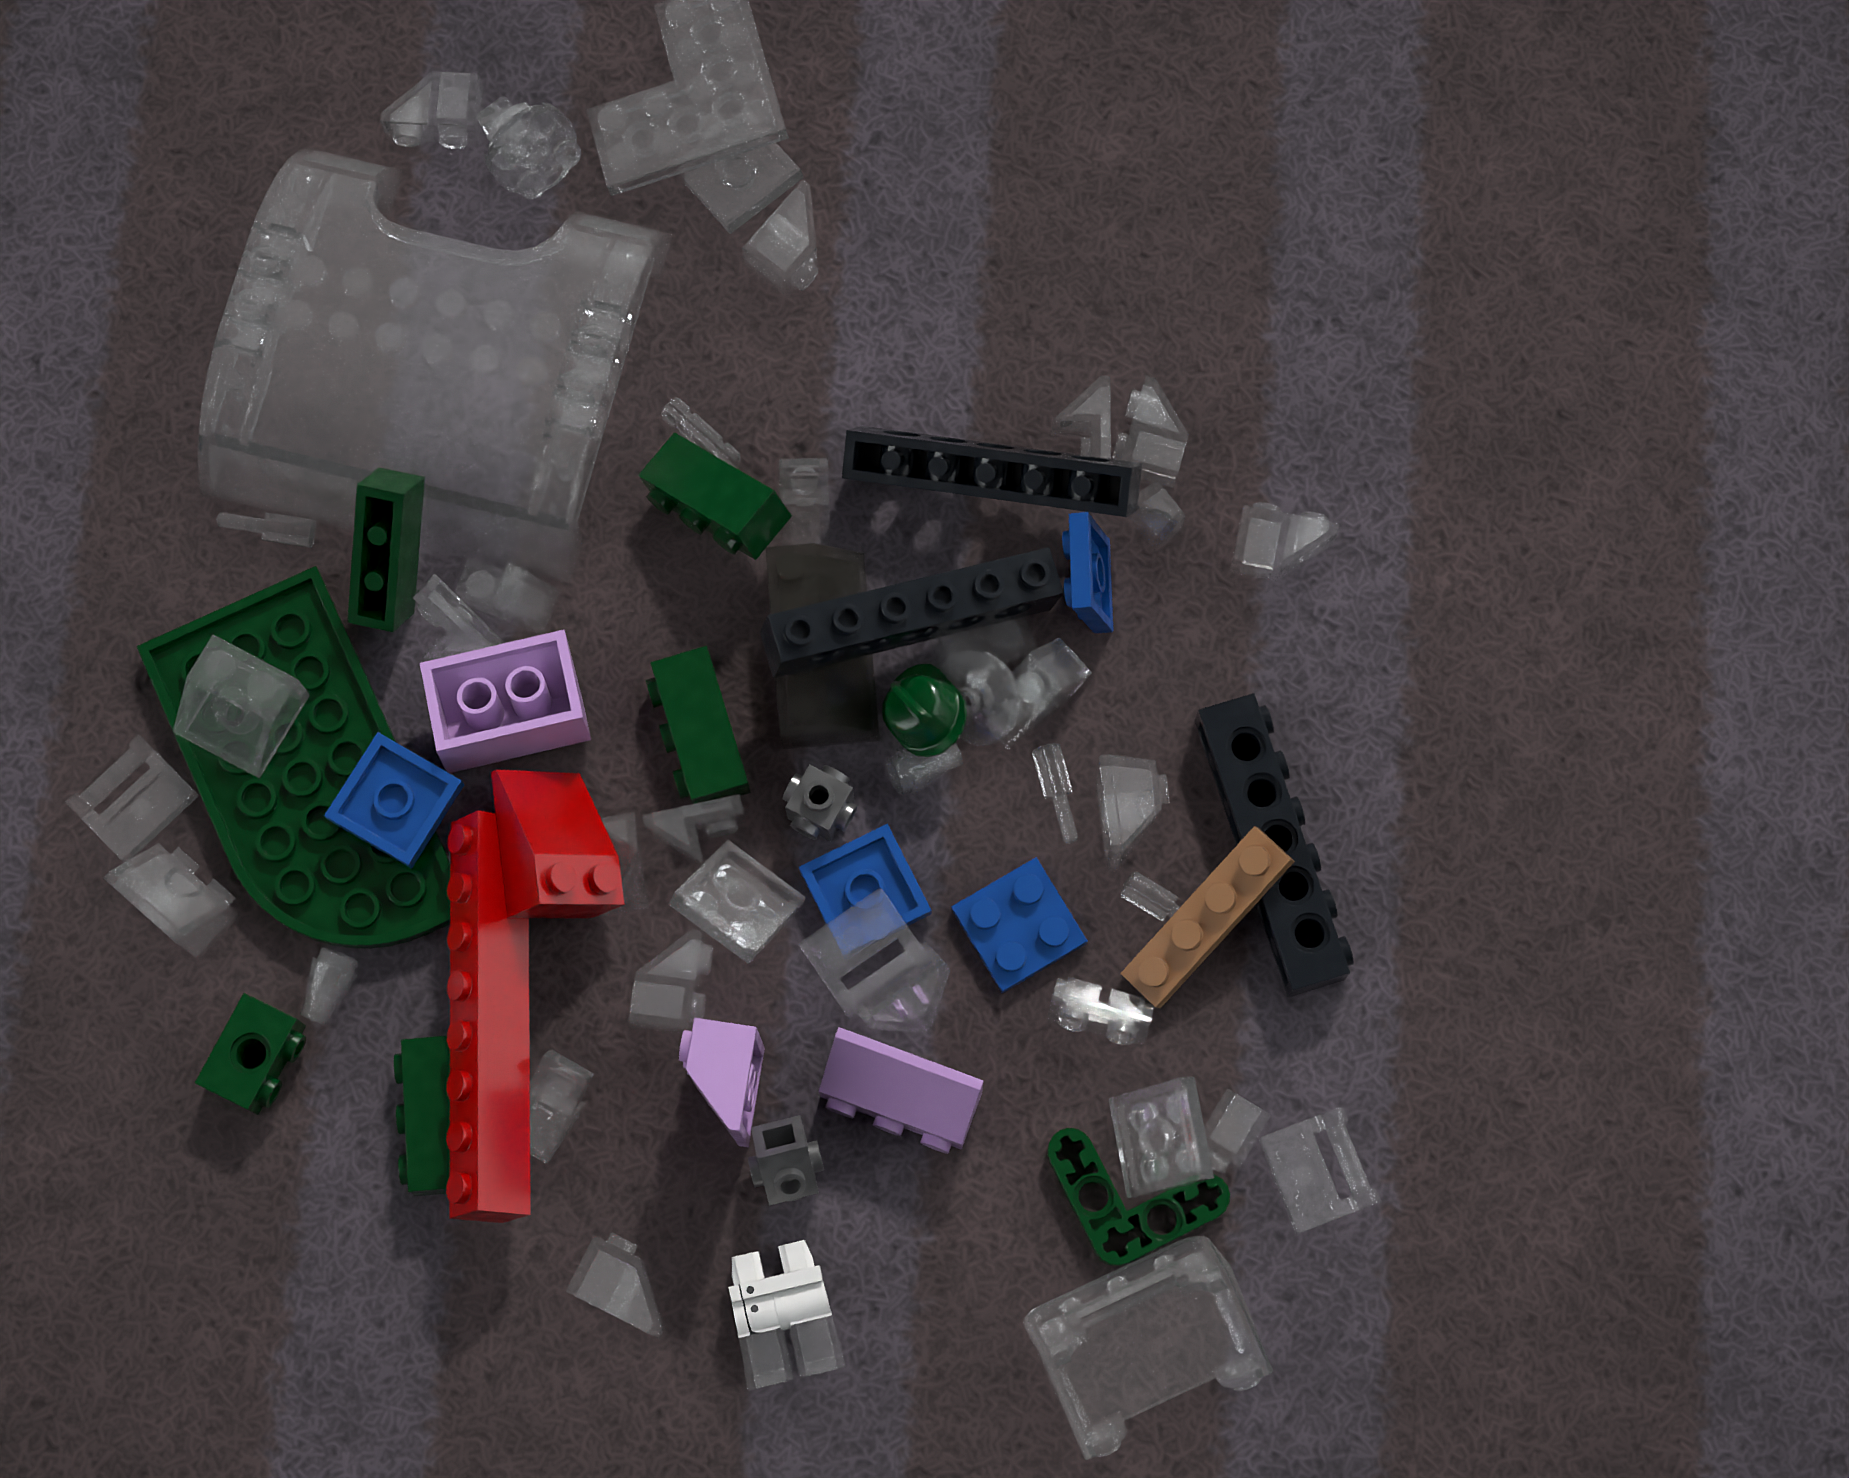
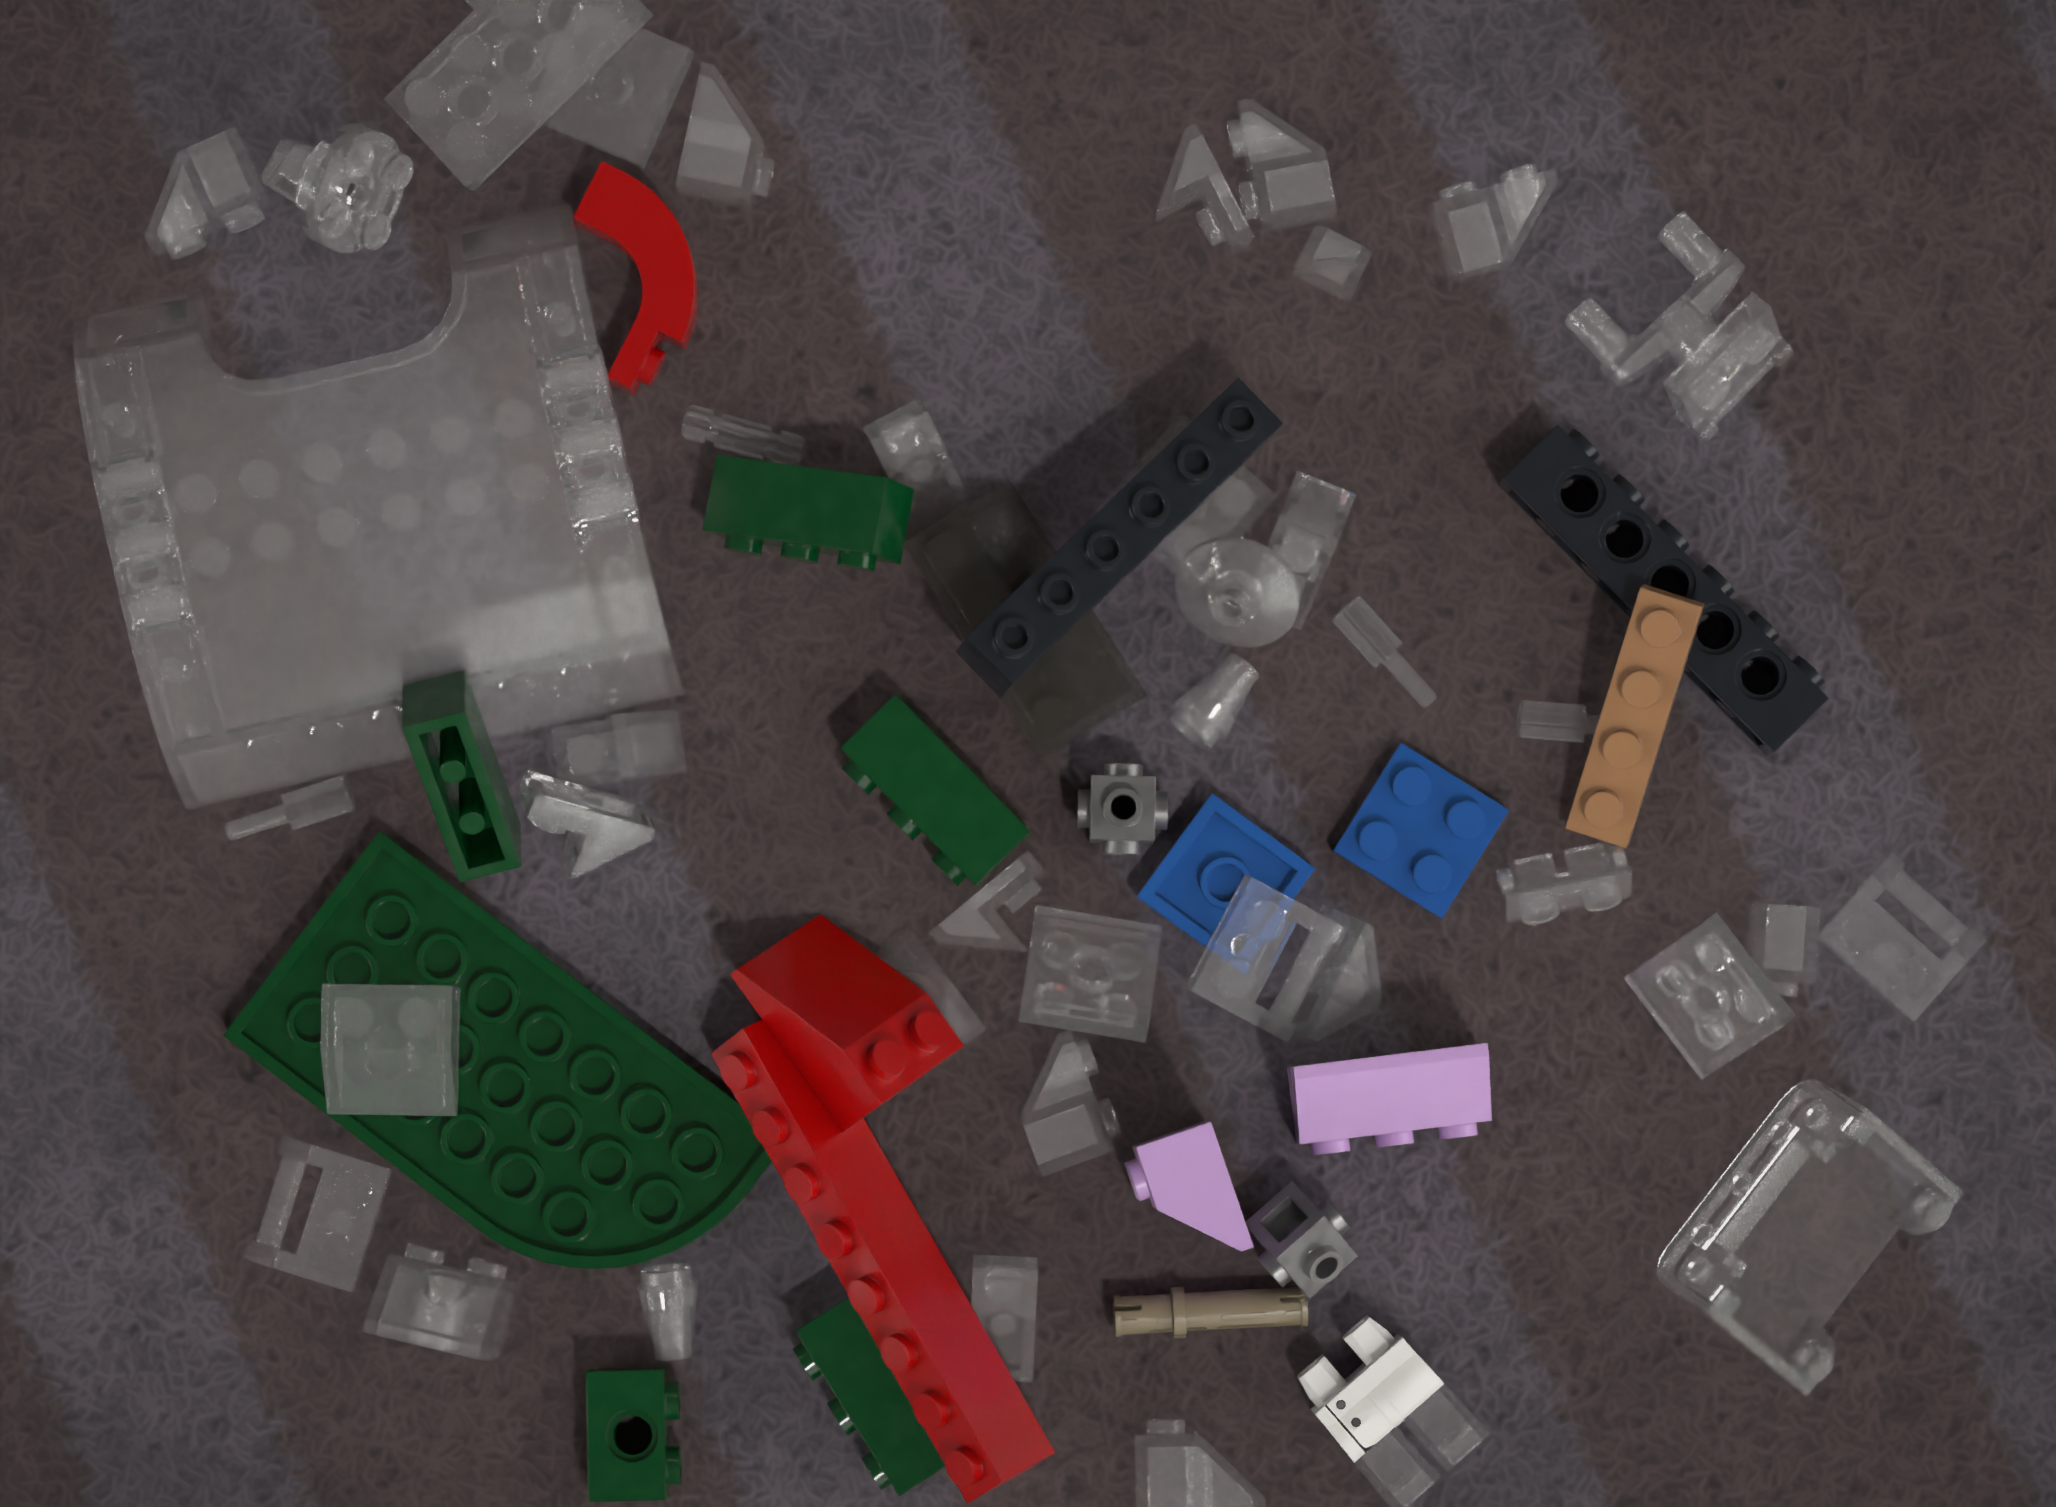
camera: 30 degrees left, 10 degrees up
blue plate [324,732,465,869] -> none
lavender slope [420,630,591,773] -> none
black brick [842,426,1143,517] -> none
dark green piece [882,664,967,758] -> none
dark green beam [1047,1128,1230,1267] -> none
blue plate [1062,512,1113,633] -> none
clear slope [1094,754,1169,873] -> none
none -> red arch [573,161,698,395]
none -> dark tan pin [1112,1286,1308,1339]
none -> clear connector [1564,211,1746,387]
none -> clear plate [1663,292,1794,444]

